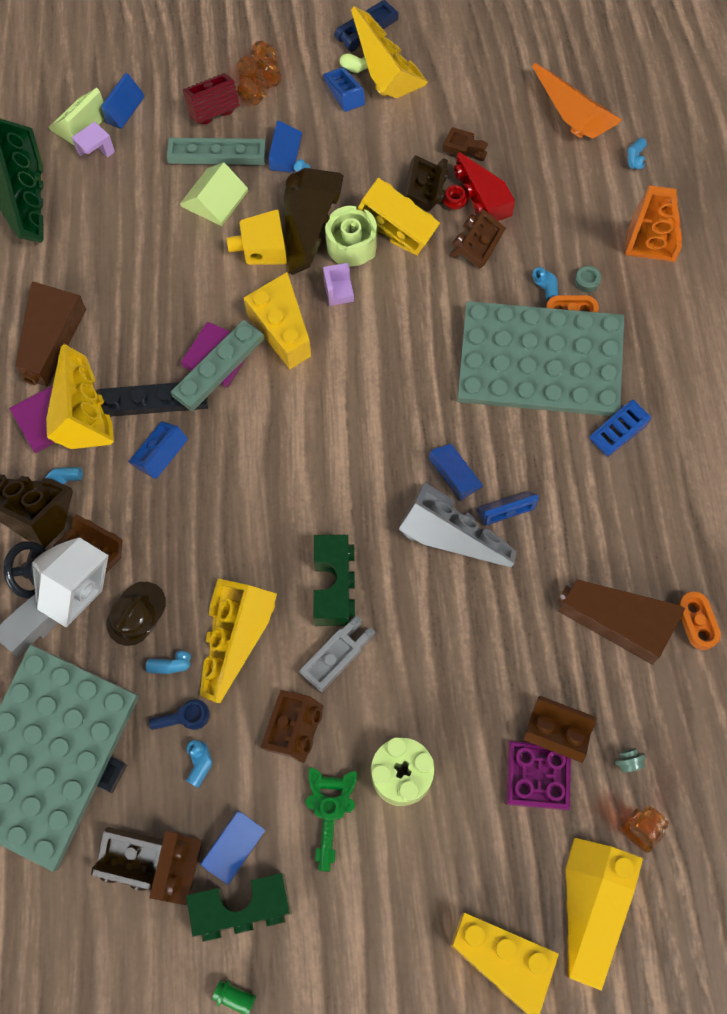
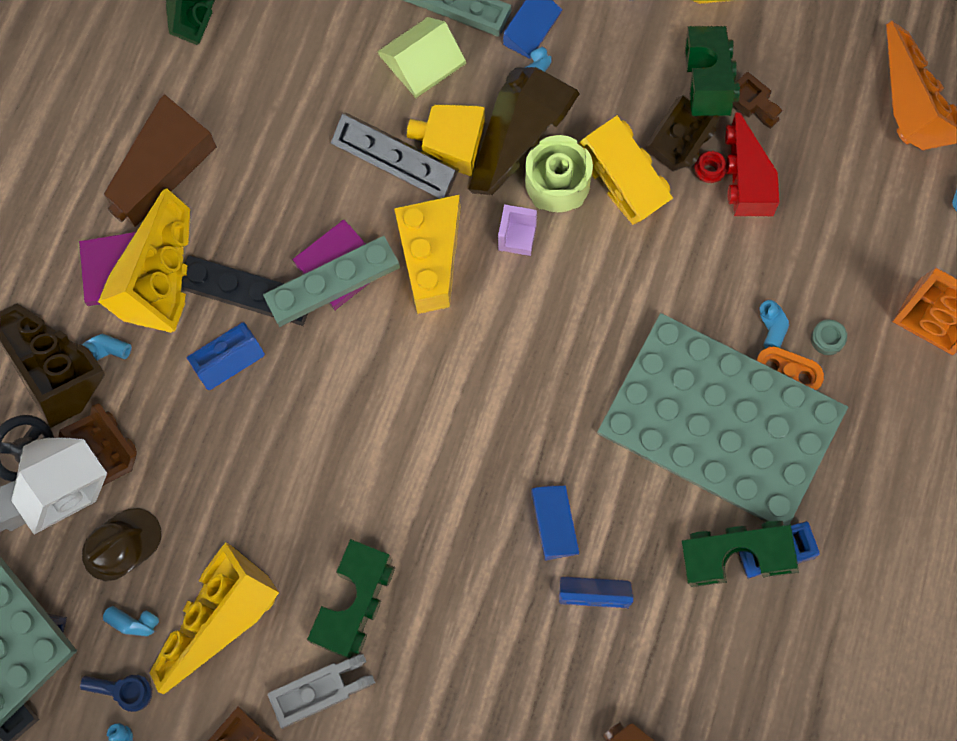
camera: 25 degrees right, 5 degrees up
light grey wedge [398,482,517,567] -> none
reddish brown bracket [450,209,506,269] -> none
none -> plate [331,113,459,199]
none -> dark green arch [681,521,799,587]
none -> dark green arch [684,26,740,116]

